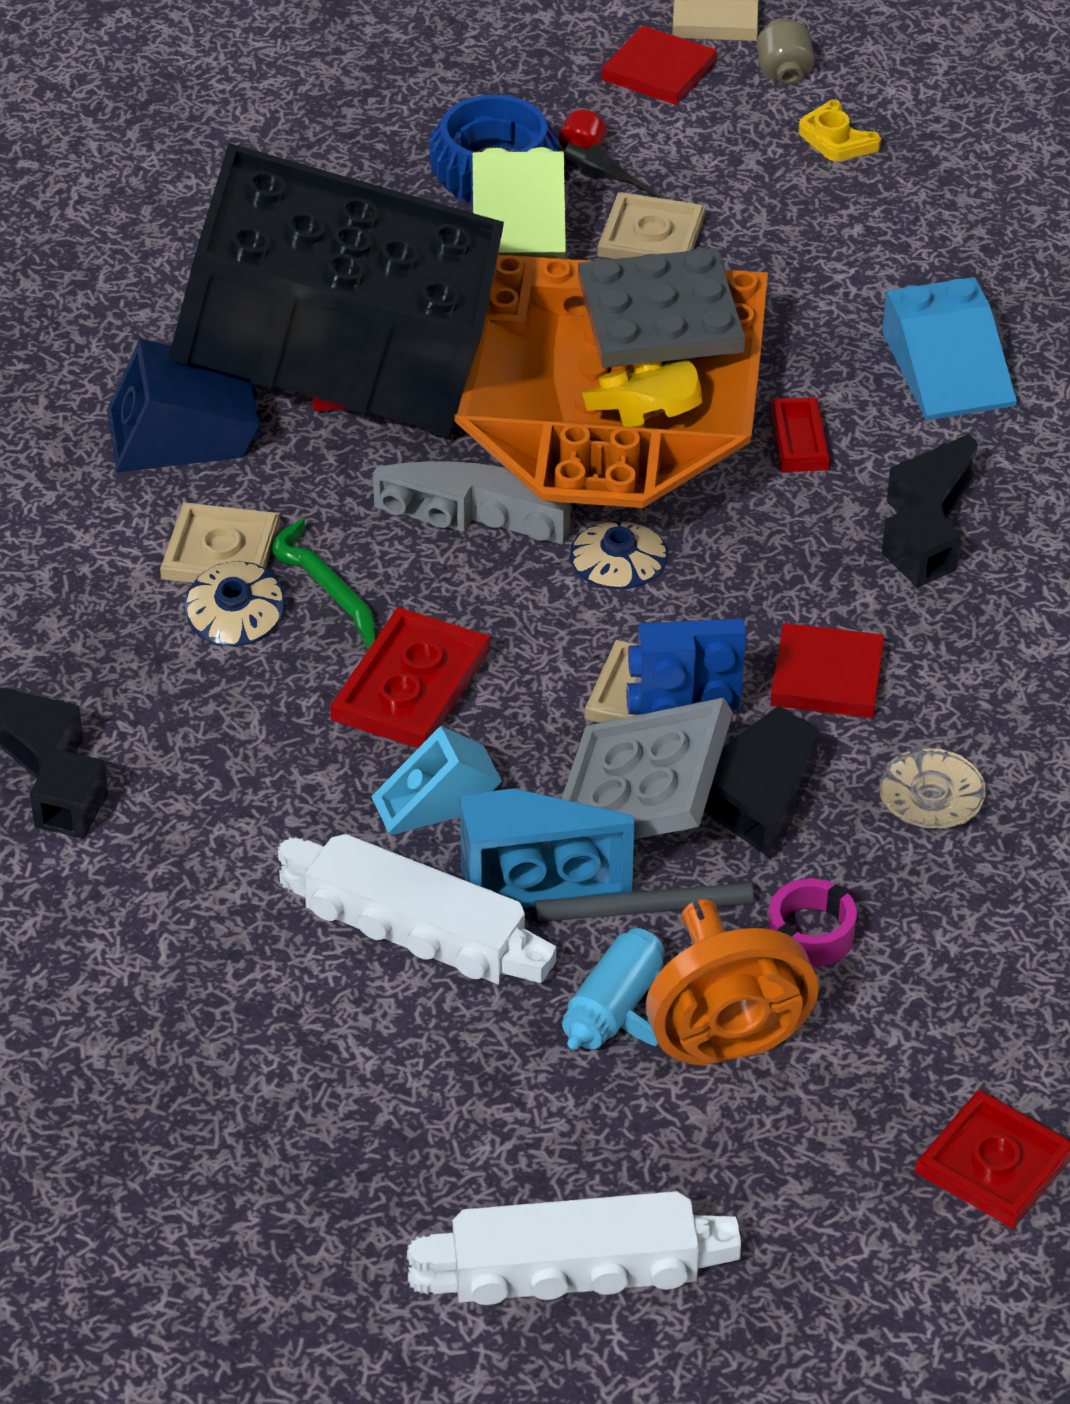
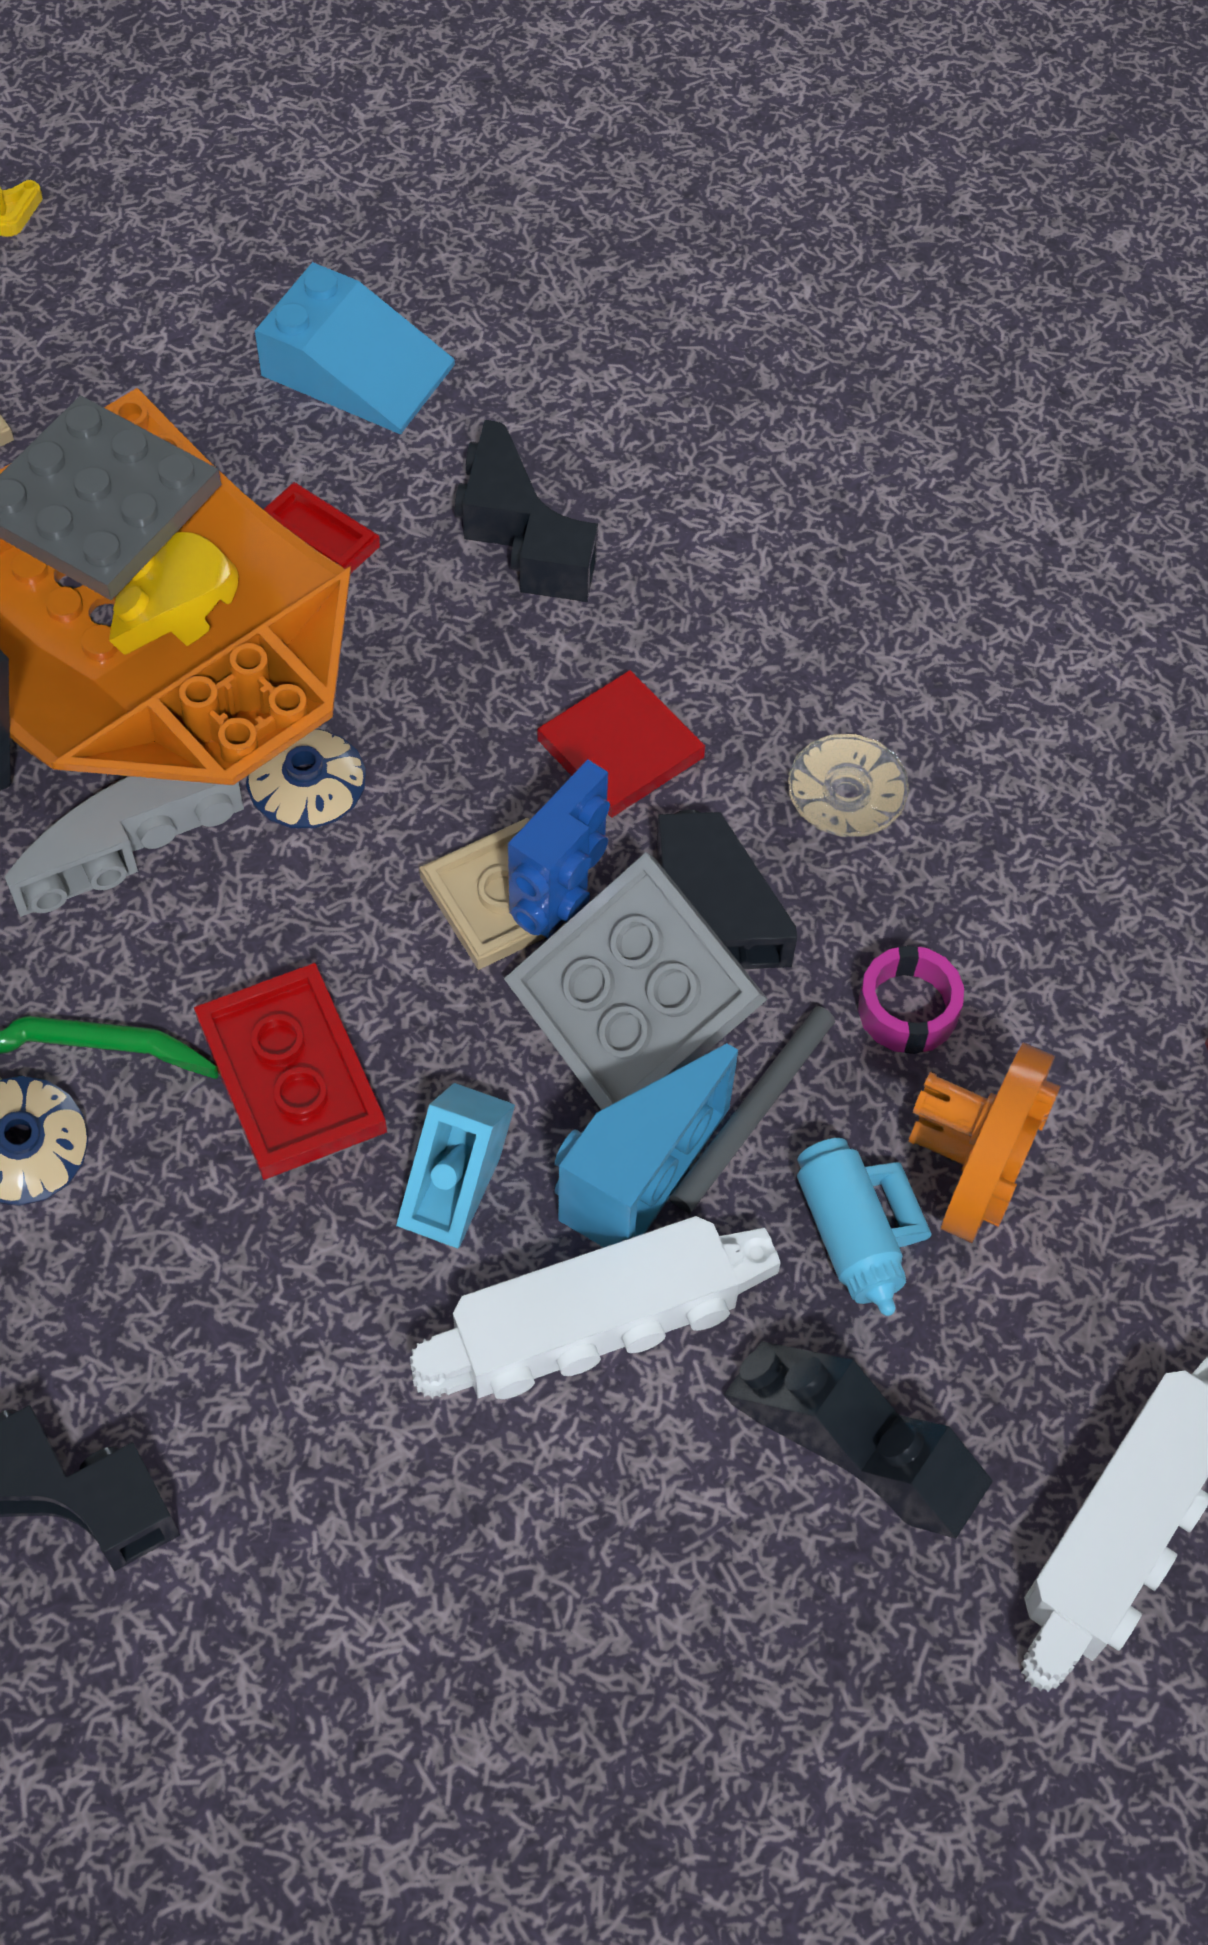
camera: 50 degrees left, 15 degrees up
none -> black arch [723,1342,993,1539]

